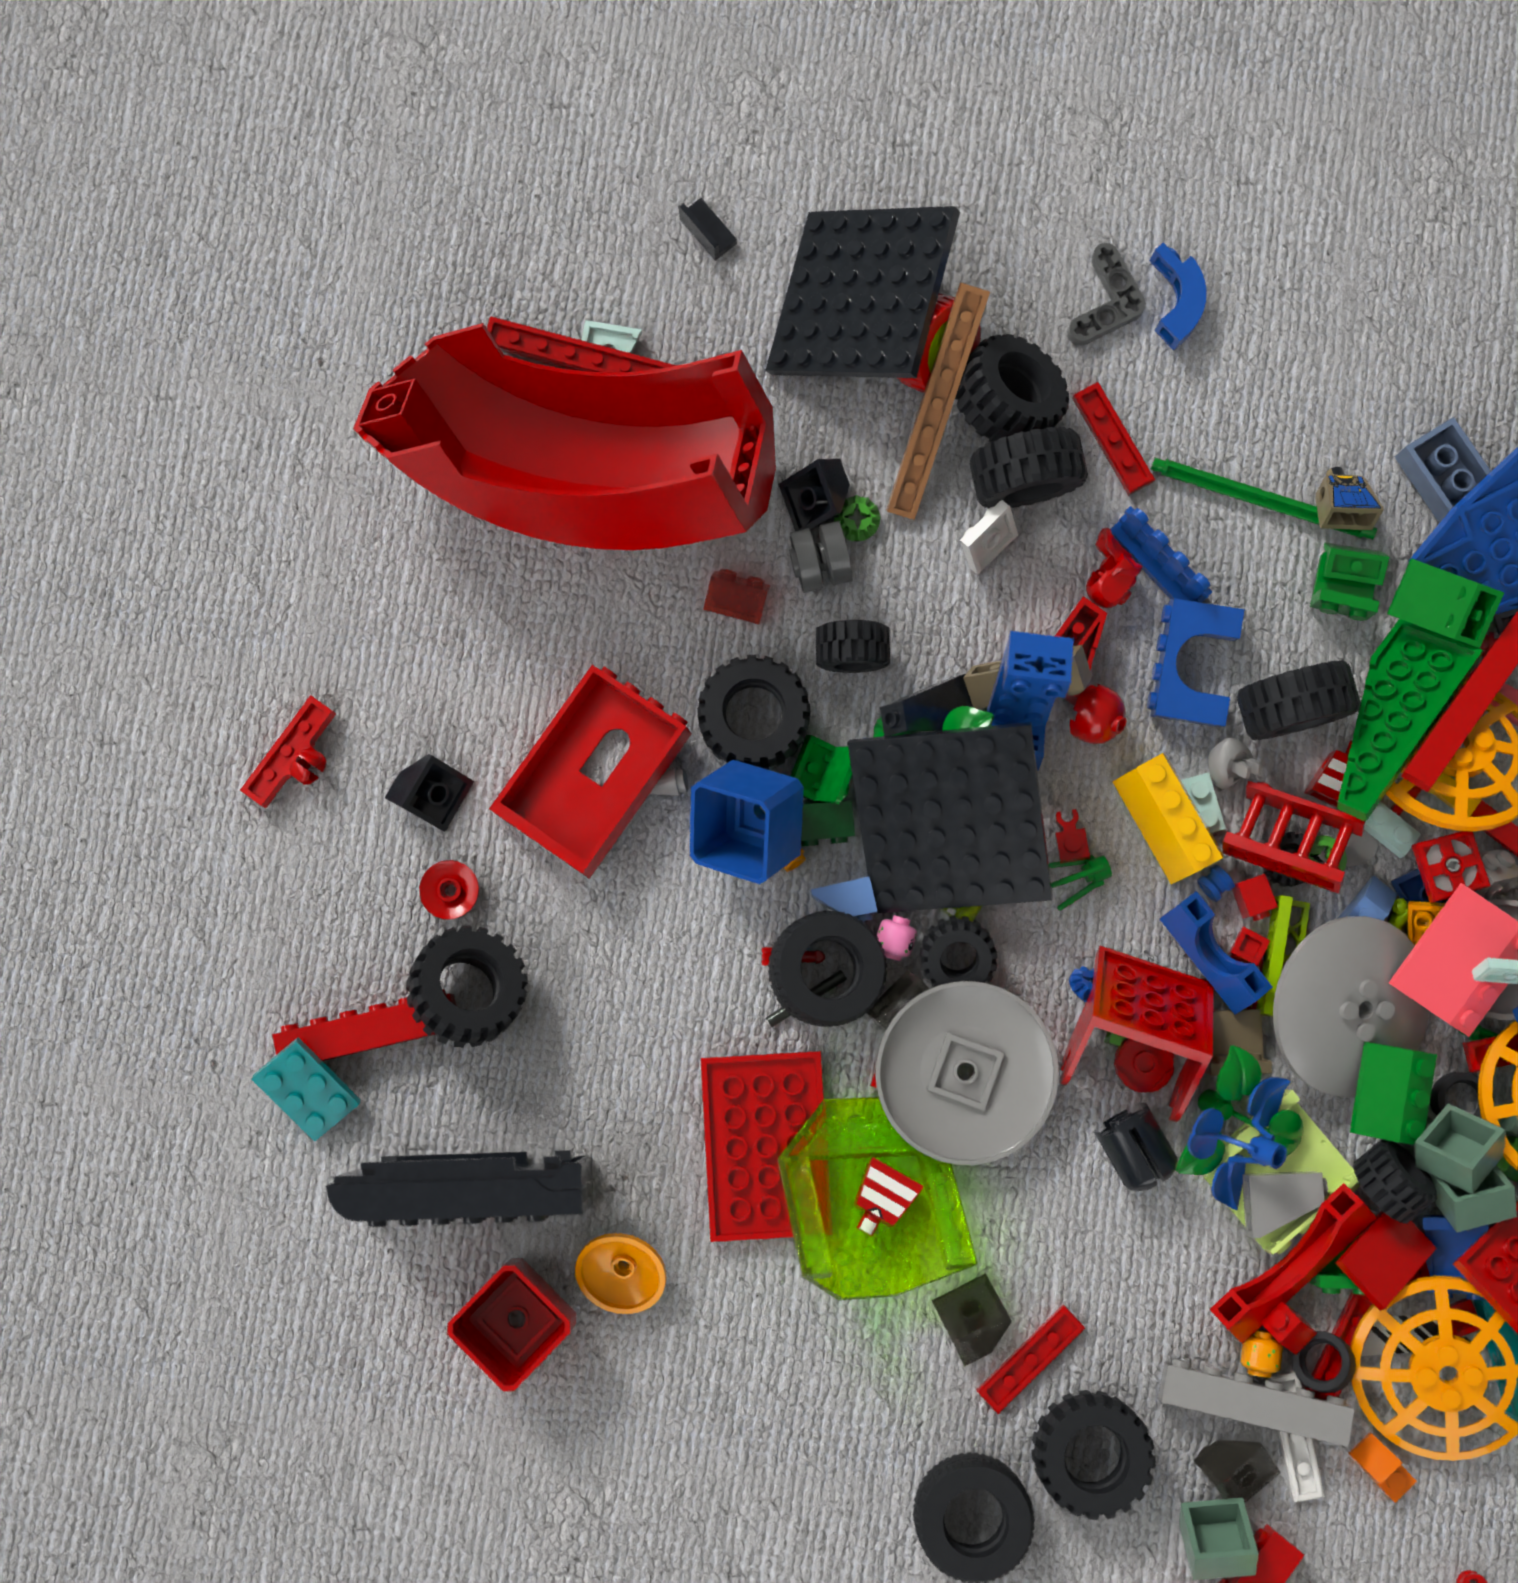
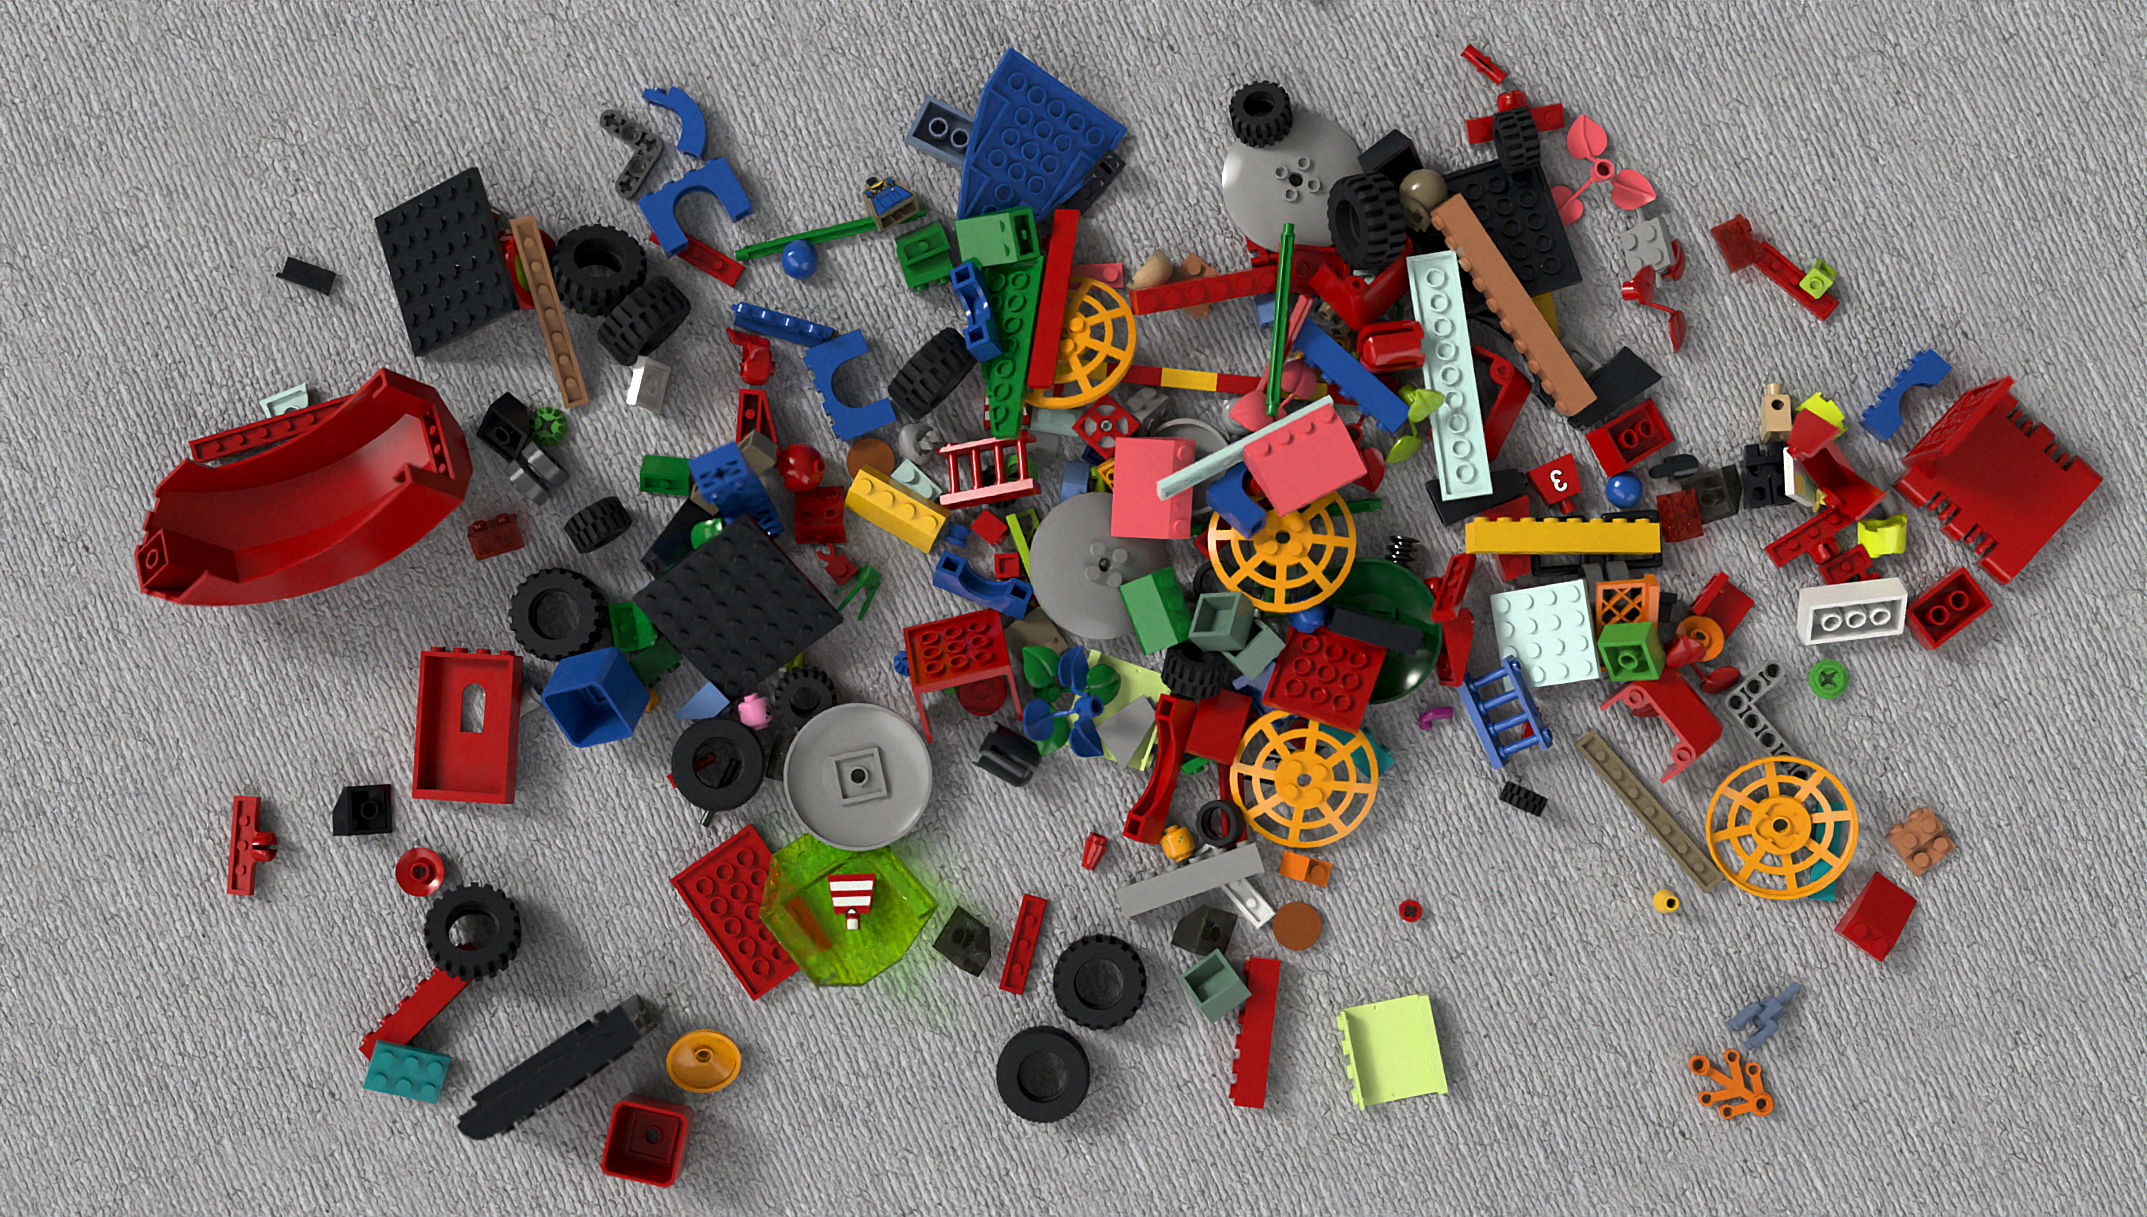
camera: 30 degrees left, 5 degrees up
red brick [1260,1300,1317,1355] -> none
none -> blue arch [637,156,754,259]
none -> green panel [640,454,691,496]
none -> blue hair [781,240,818,280]
none -> red bracket [794,486,846,544]
none -> dark orange tile [846,438,895,479]
none -> blue arch [950,261,1002,363]
none -> red cone [1081,832,1109,871]
none -> dark orange tile [1272,901,1322,951]

